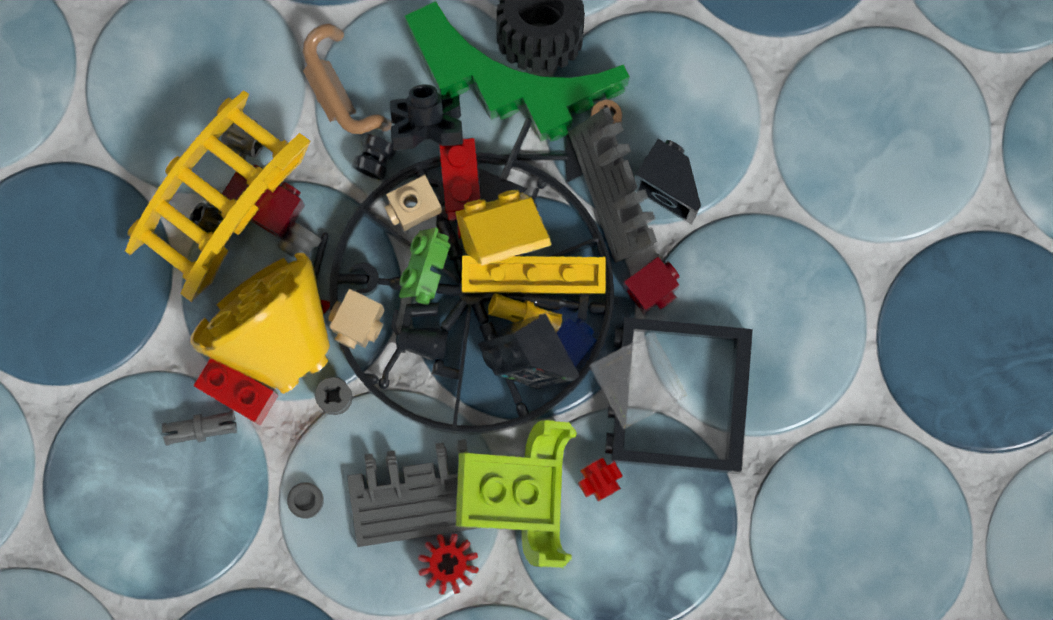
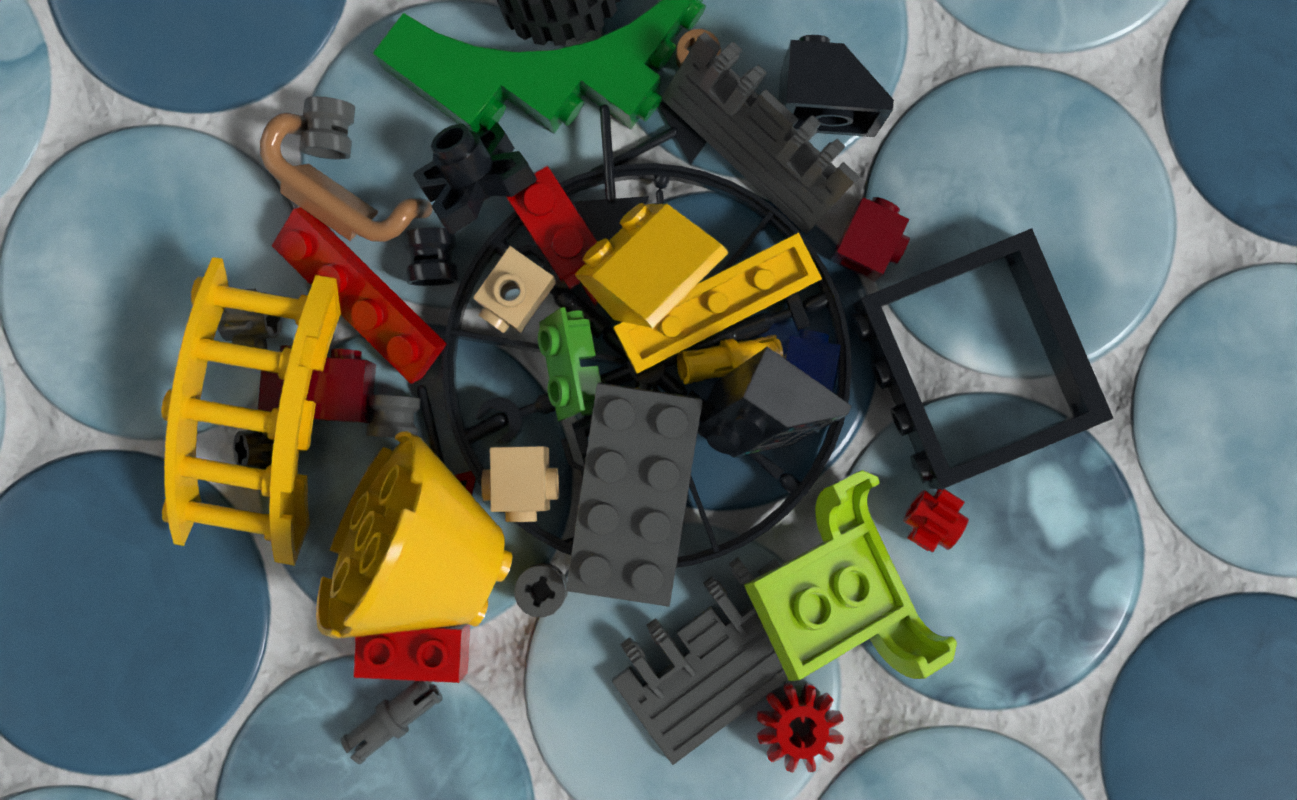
camera: 25 degrees left, 5 degrees up
dark grey tile [287,482,324,519] -> none
clear plate [589,332,688,430] -> none
none -> red plate [271,207,447,384]
none -> dark grey wheel [299,96,355,160]
none -> dark grey plate [566,382,703,607]

